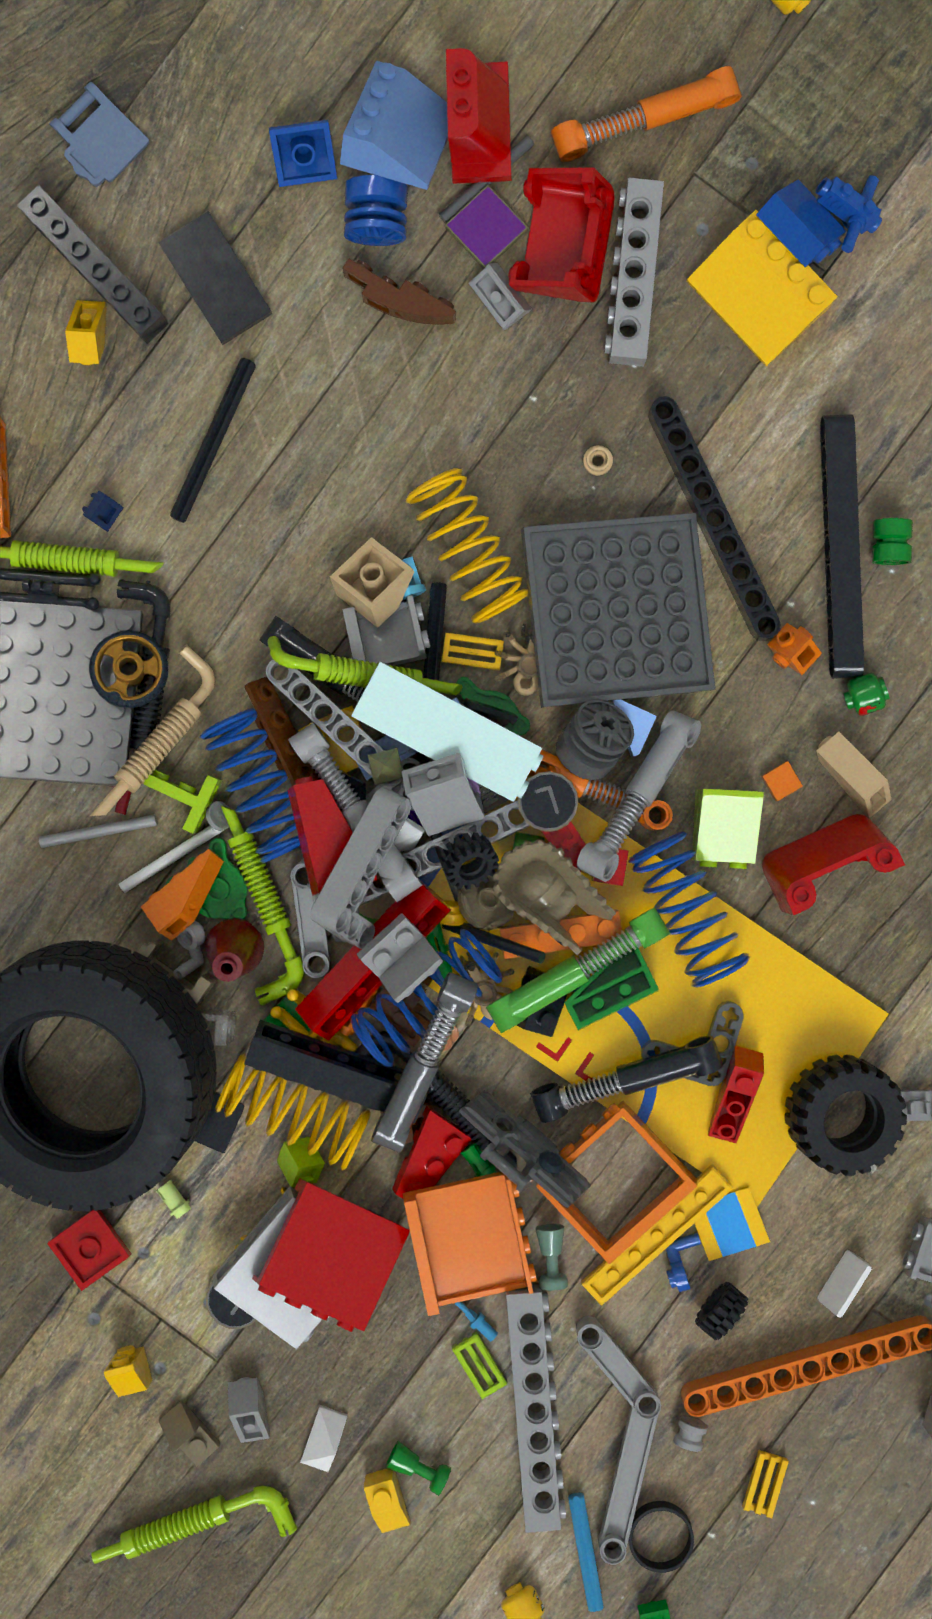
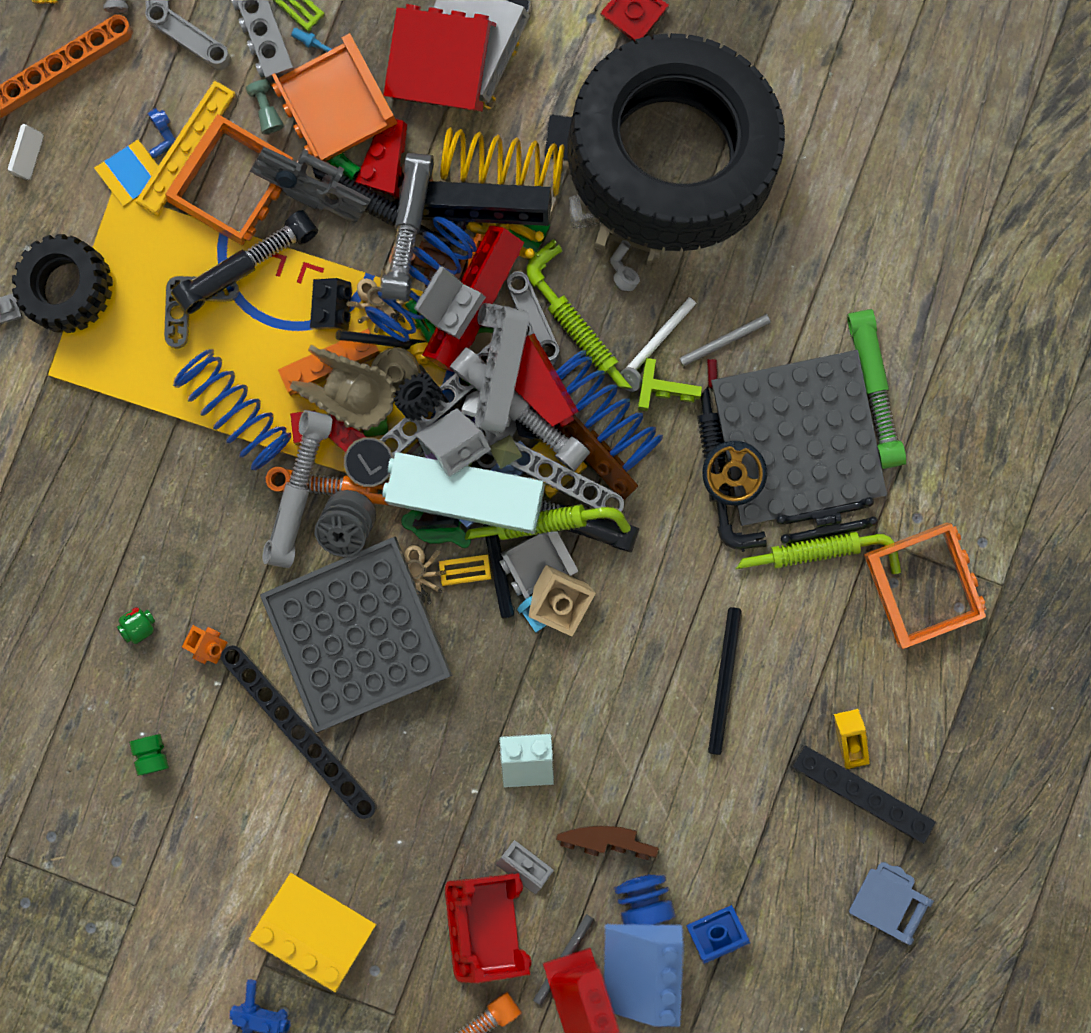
camera: 160 degrees right, 5 degrees down
dark blue tile [82,491,124,532] -> none
tan piece [90,644,215,816] -> none
orange slope [141,849,224,941] -> none
yellowish green pin [156,1180,191,1219] -> none
black tile [158,211,272,345] -> none
green tile [166,838,248,920] -> none
dark red cone [205,918,265,982] -> none
lime panel [277,1137,325,1188] -> none
yellow piece [406,468,528,624] -> none
dark purple tile [445,185,528,269] -> none
bright green piece [486,907,670,1033] -> none
green wedge [564,947,659,1031] -> none
tan plate [583,445,613,476] -> none
light grey brick [604,178,664,367] -> none
light blue slope [611,699,657,757] -> none
slope [692,789,764,869] -> none
black tyre [695,1282,748,1340] -> none
red slope [708,1046,764,1144] -> none
blue brick [756,179,847,267] -> none
orange tile [761,761,803,801] -> none
red windscreen [762,814,905,915] -> none
tan slope [816,732,891,818] -> none
black beam [820,414,864,679] -> none
none -> light aqua slope [500,734,554,787]

